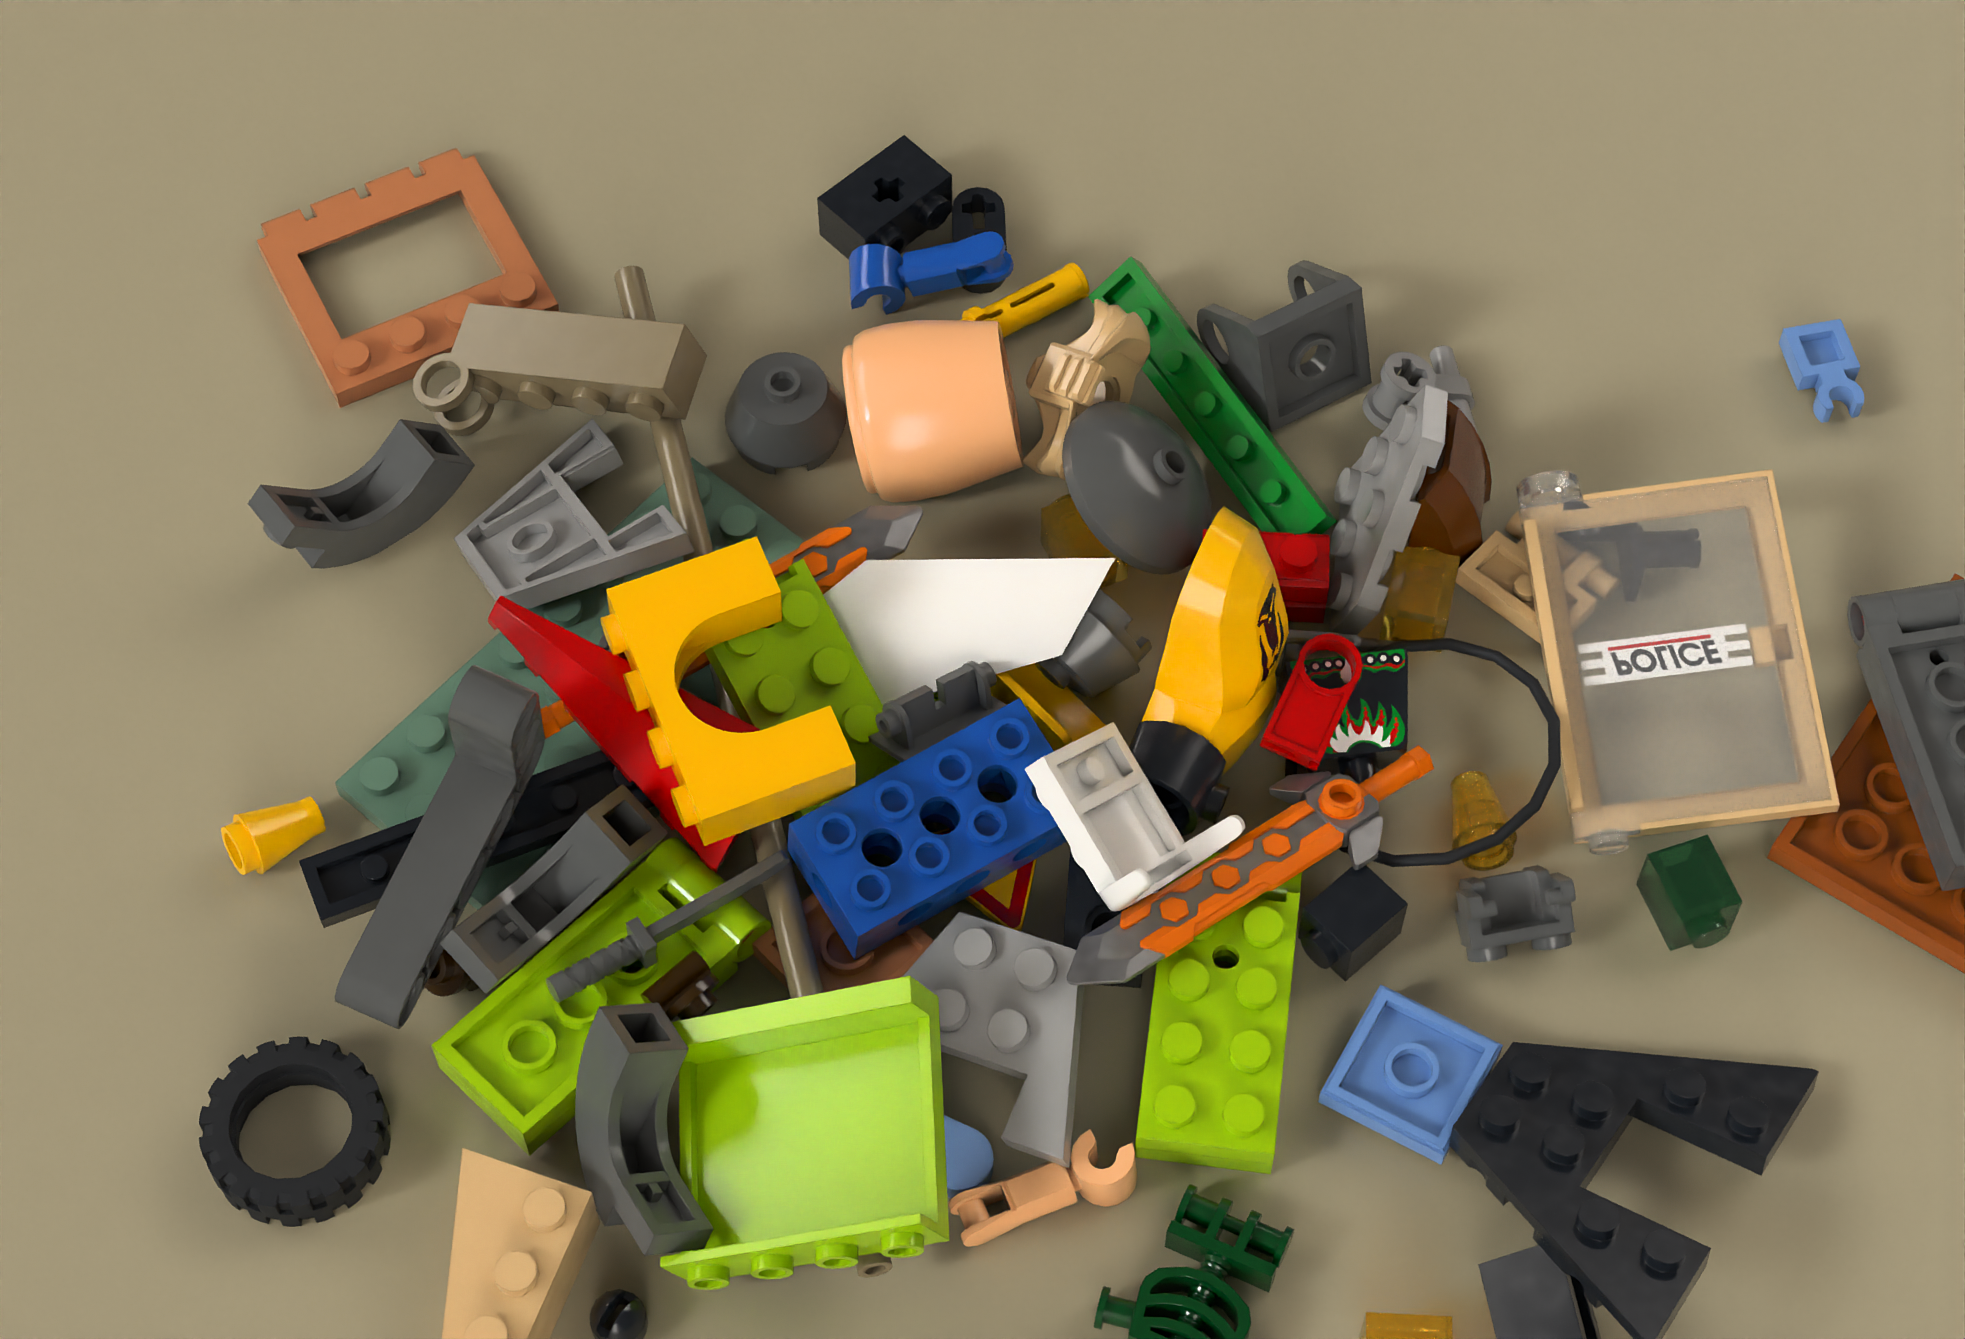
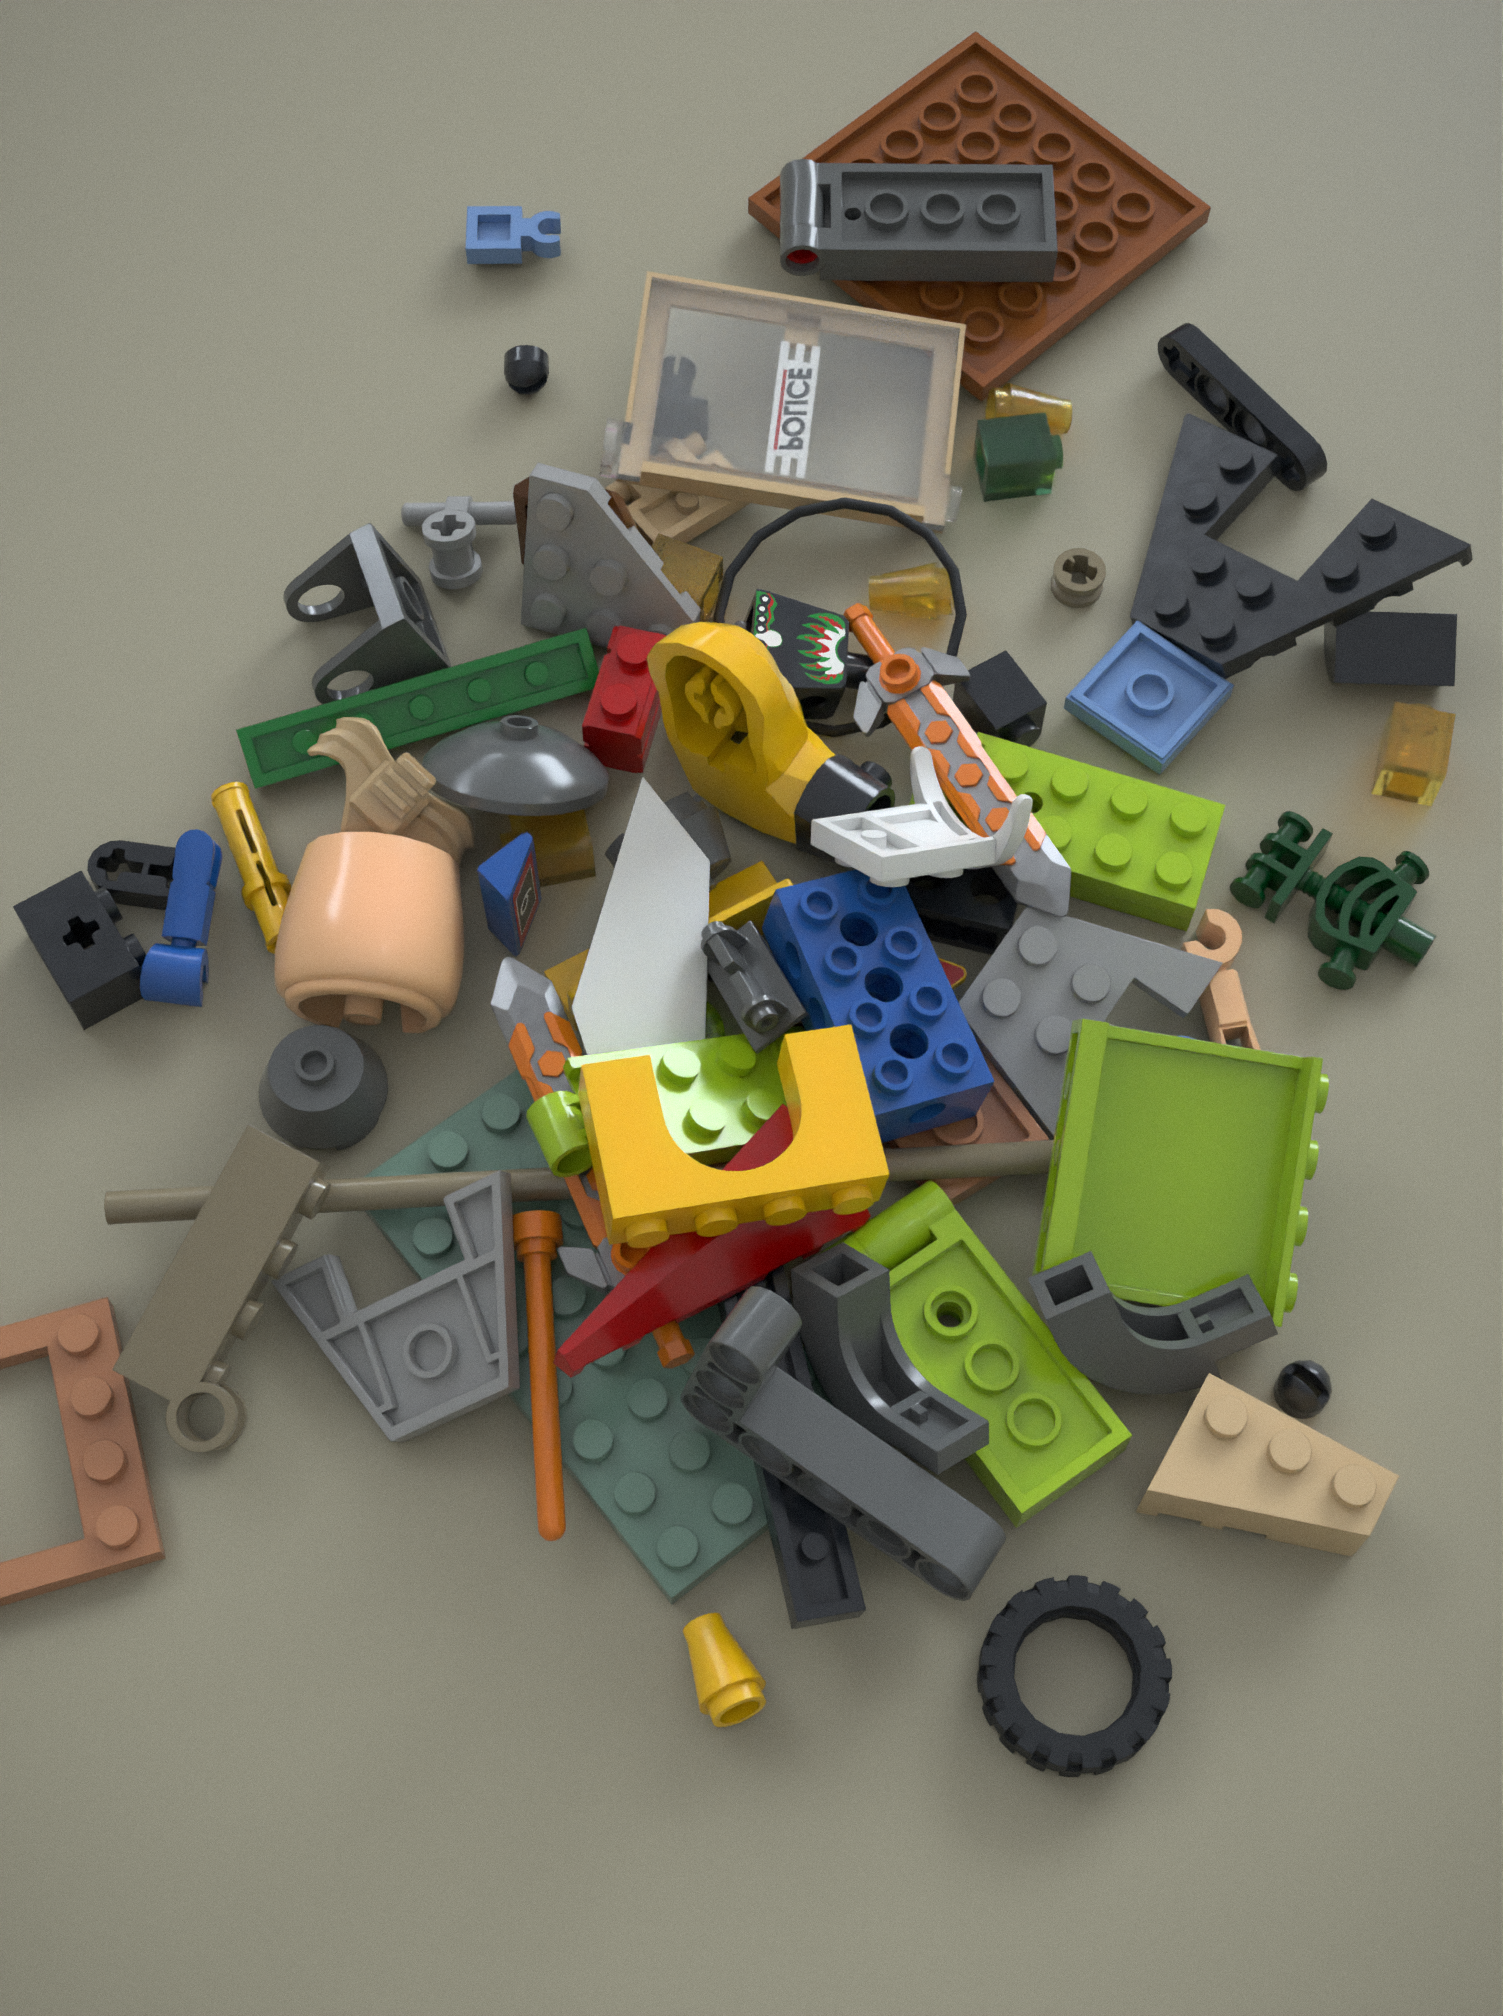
camera: 80 degrees left, 5 degrees up
dark grey arch [247,419,475,569] -> none
dark grey sword [546,850,789,1003] -> none
dark brown plate [641,950,719,1022] -> none
red piece [1259,633,1363,771] -> none
dark grey piece [1455,865,1576,962] -> none
none -> blue slope [477,832,542,957]
none -> black hinge [504,345,549,395]
none -> orange piece [512,1210,566,1541]
none -> clear yellow cone [985,383,1072,440]
none -> dark tan bush [1051,548,1106,608]
none -> black beam [1158,323,1327,491]

